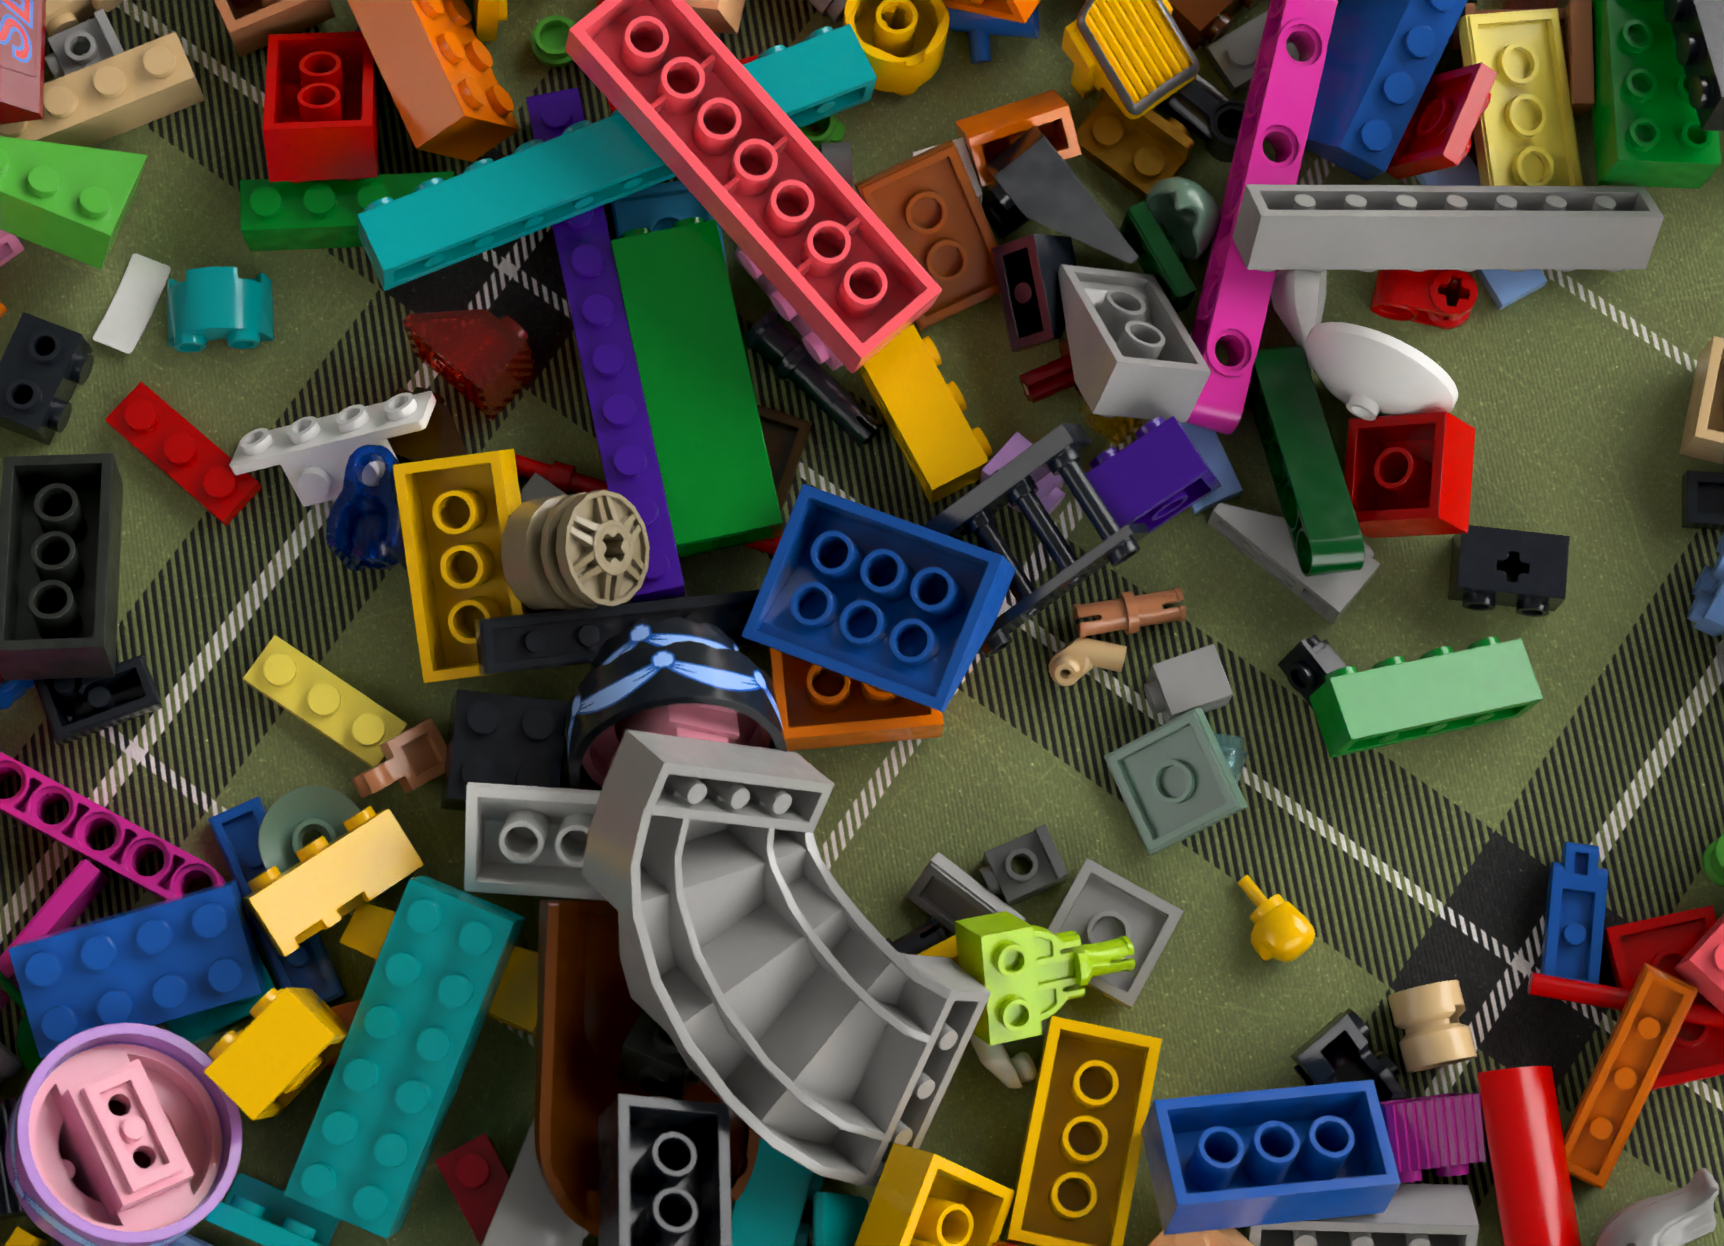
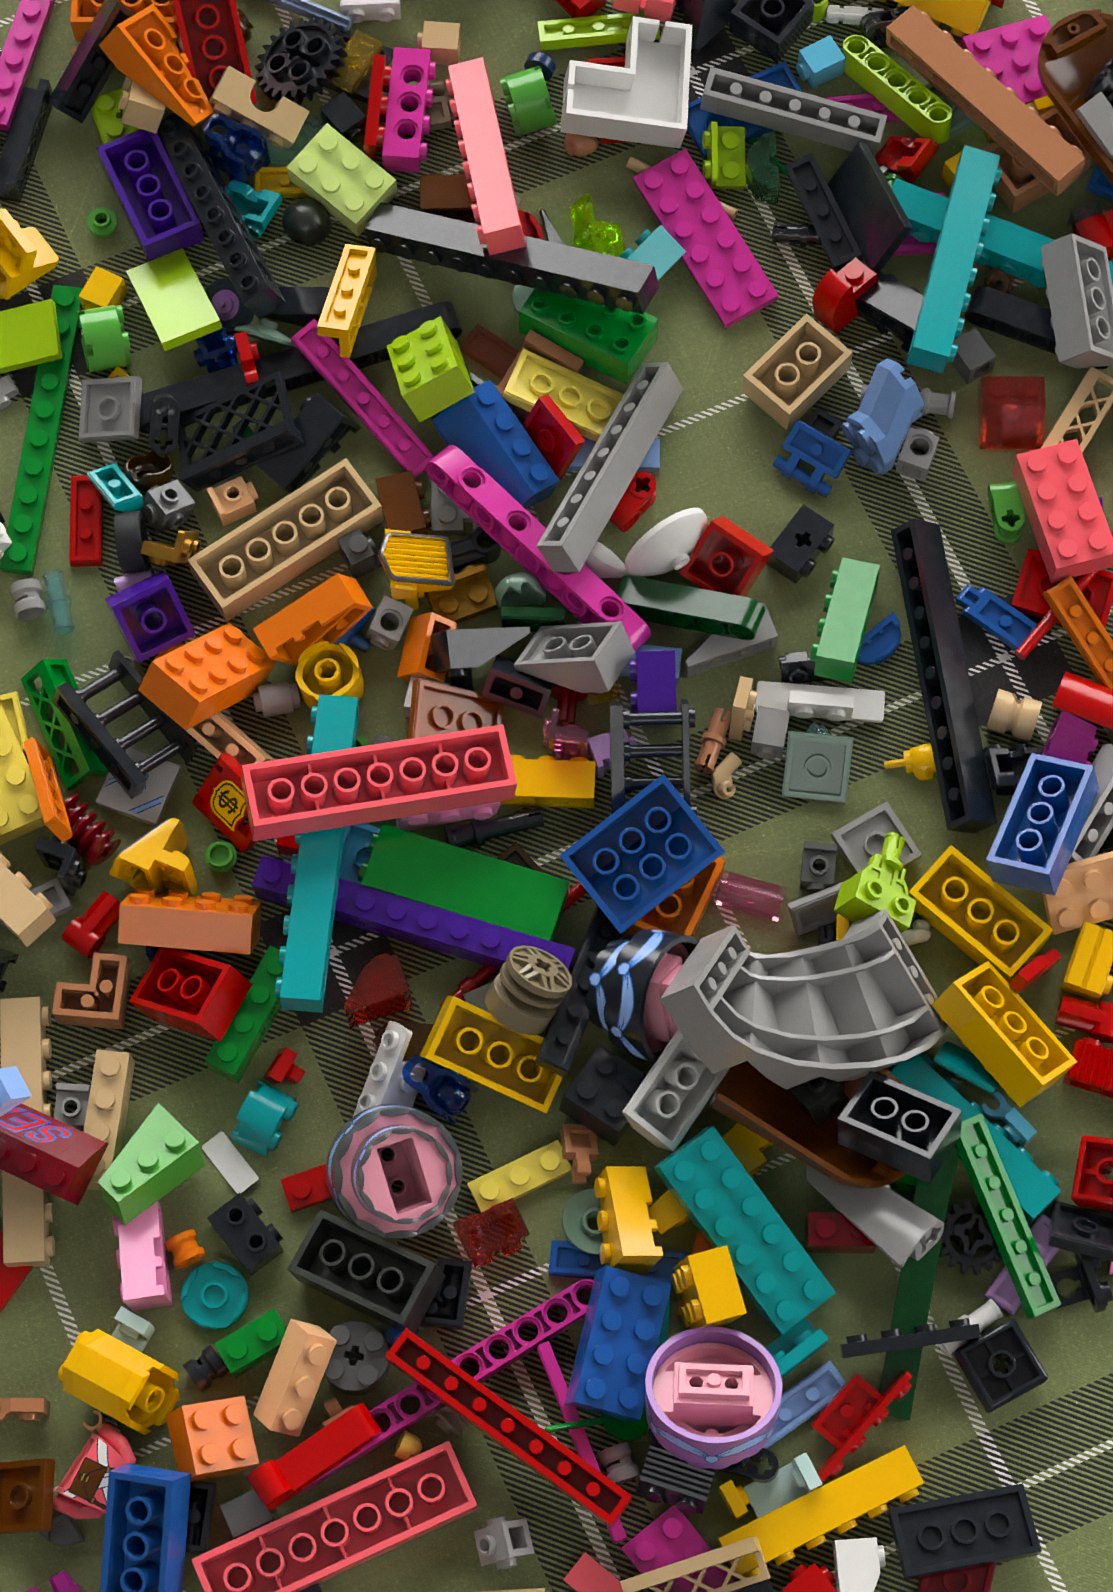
camera: 55 degrees left, 5 degrees down
none -> red tile [263,1047,305,1084]
none -> piece [326,1104,463,1239]
none -> light grey brick [364,595,413,650]
none -> clear red cylinder [453,1198,530,1268]
none -> clear pink bracket [543,708,589,760]
none -> clear pink tile [715,870,787,922]
none -> tan plate [729,676,757,741]
none -> white bracket [755,681,885,723]
none -> blue plate [772,420,853,498]
none -> blue tile [858,612,901,665]
none -> black brick [891,518,997,833]

